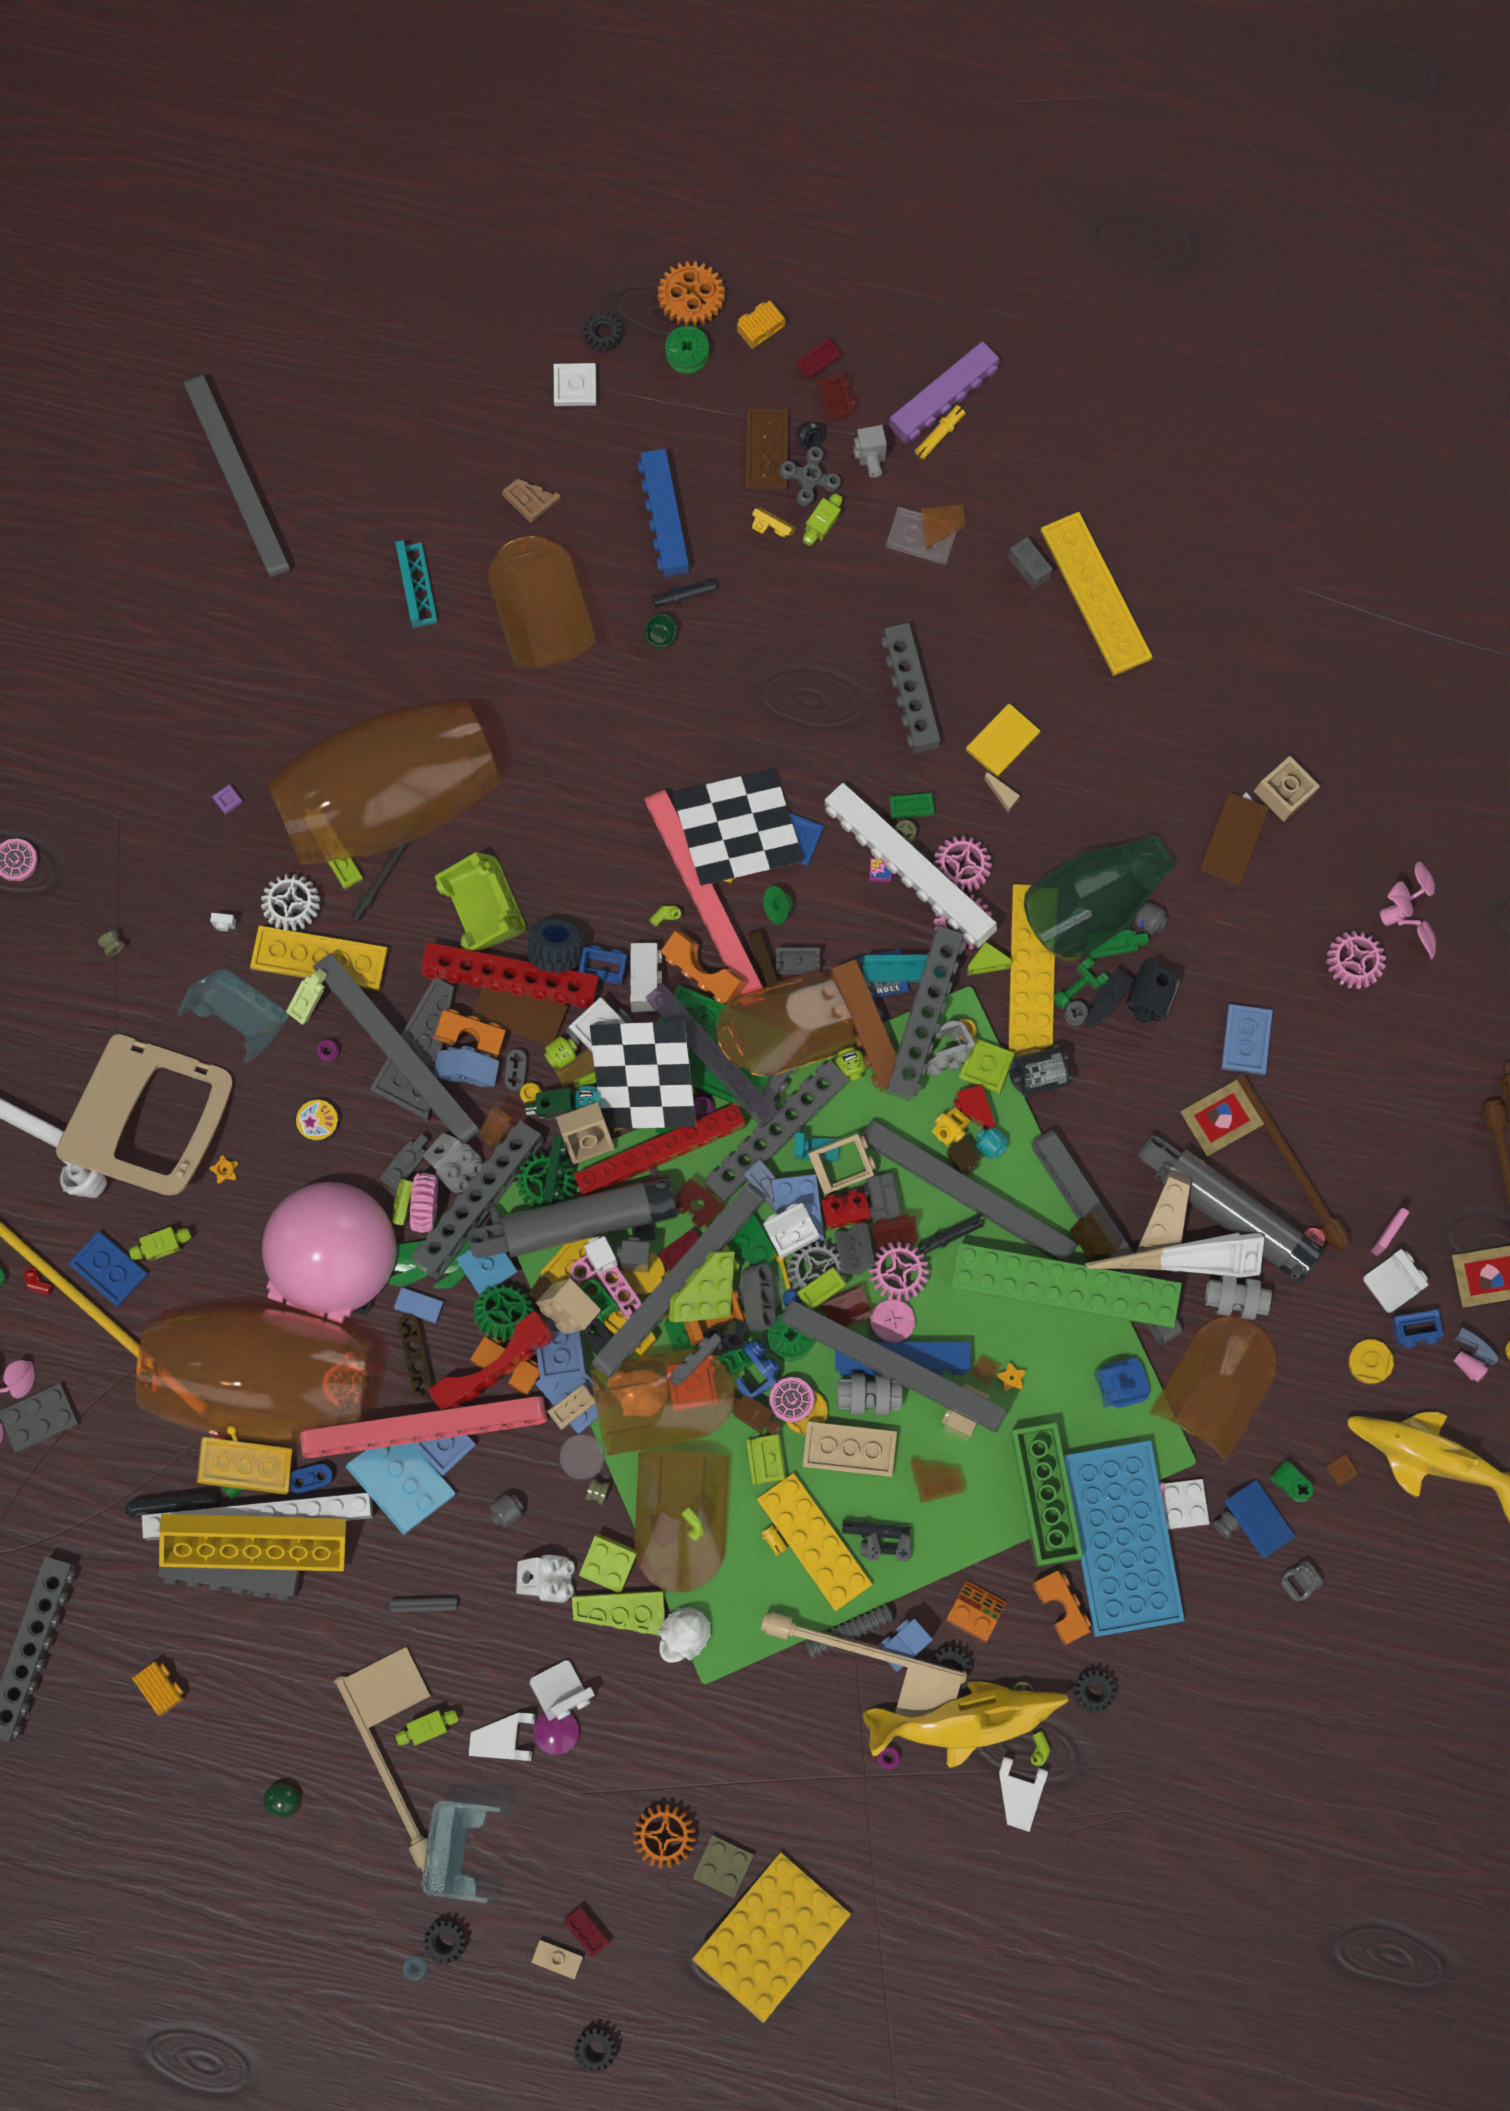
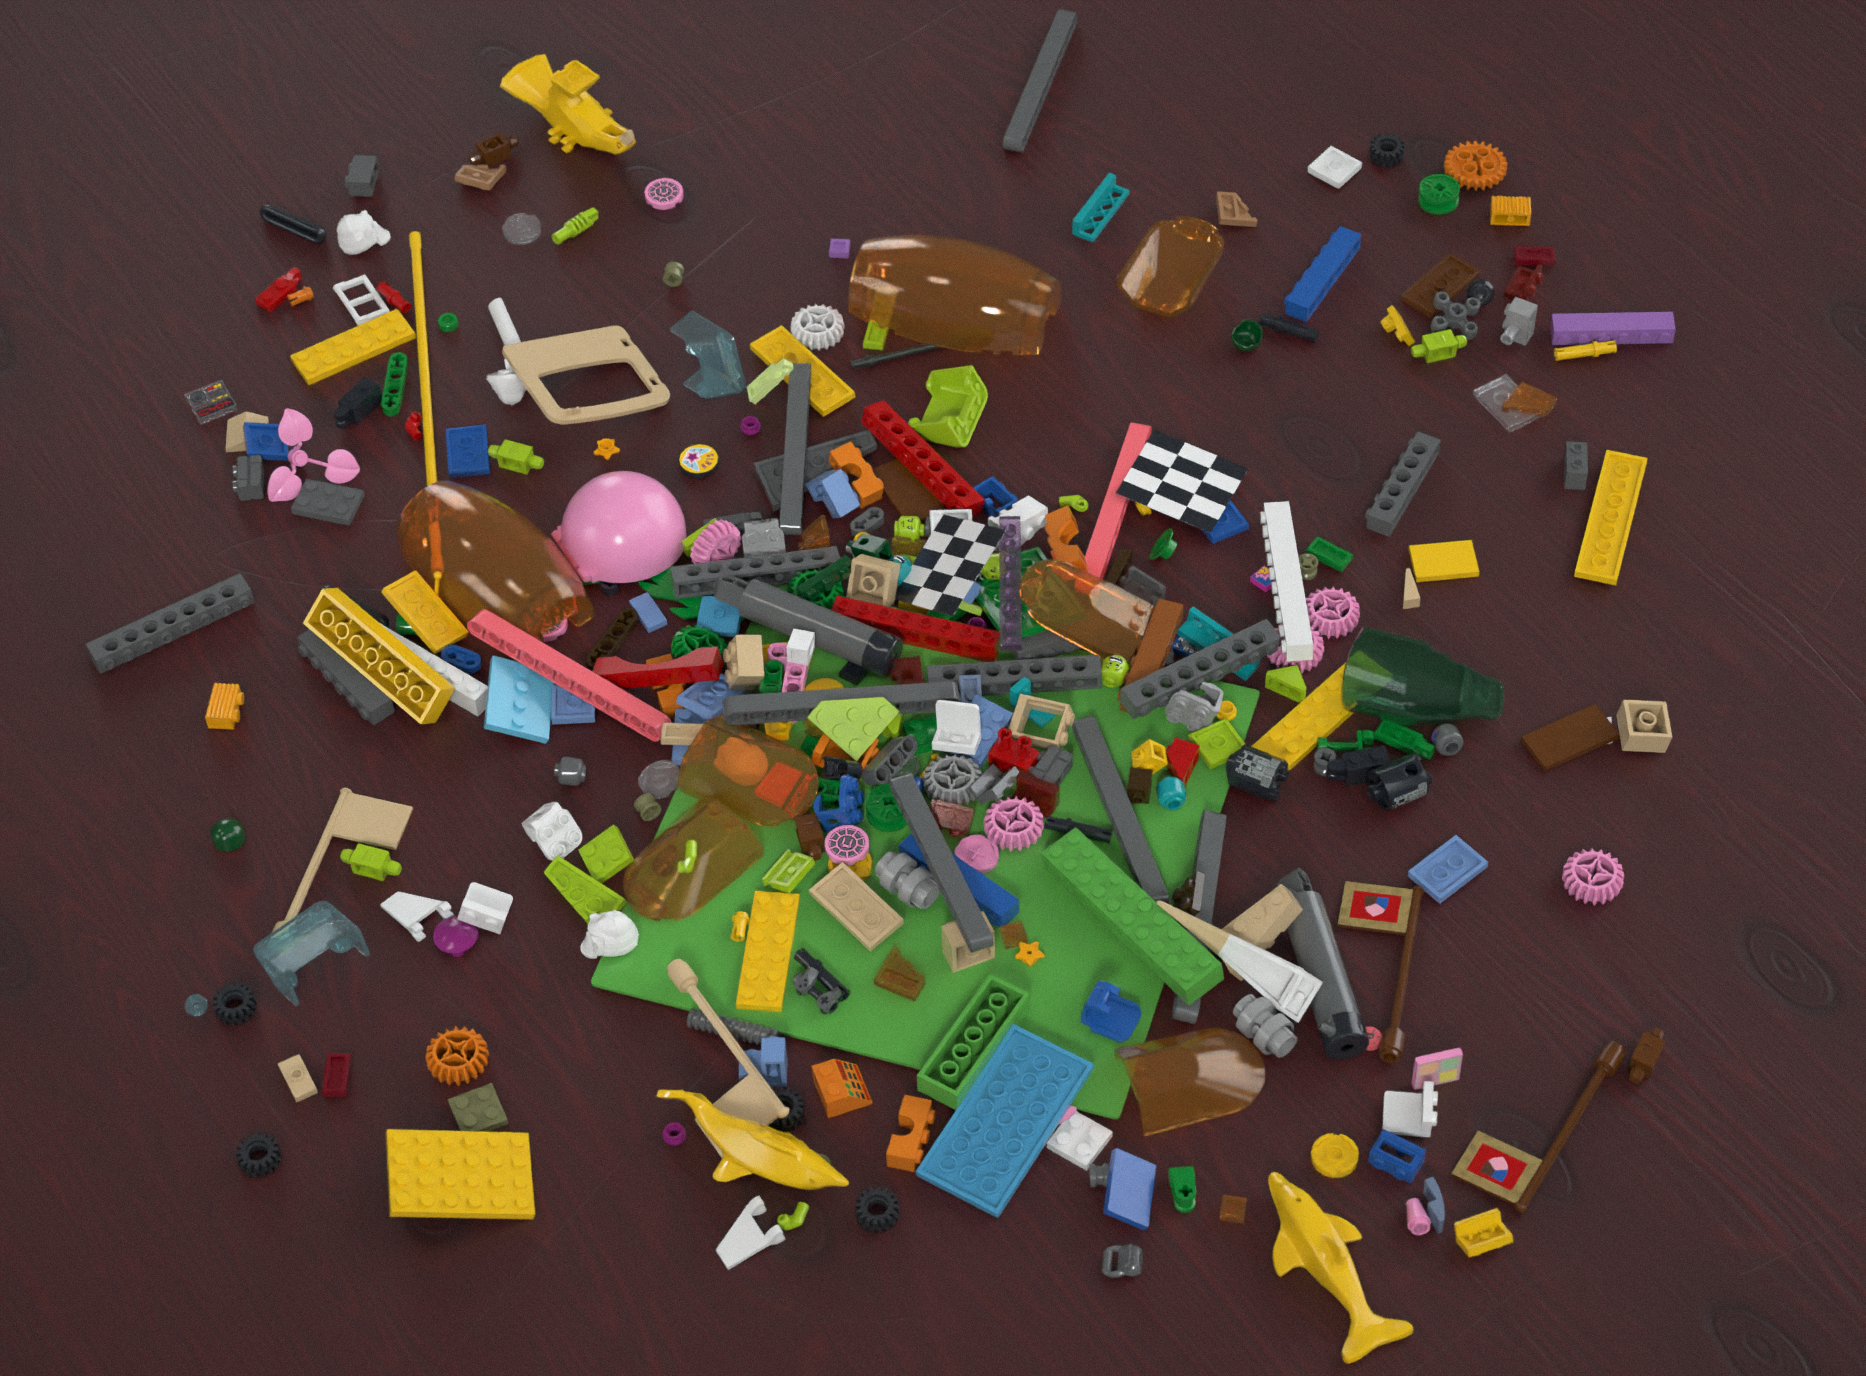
camera: 45 degrees right, 25 degrees down
white plate [210,913,236,931] -> none
dark grey axle [390,1598,457,1612] -> none
black wheel [527,918,583,973] -> none
dark grey brick [617,1238,651,1273] -> none
dark grey hinge [669,1334,721,1386] -> none
lime tile [797,1267,846,1310] -> none
bright pink plant [1380,861,1436,960] -> none

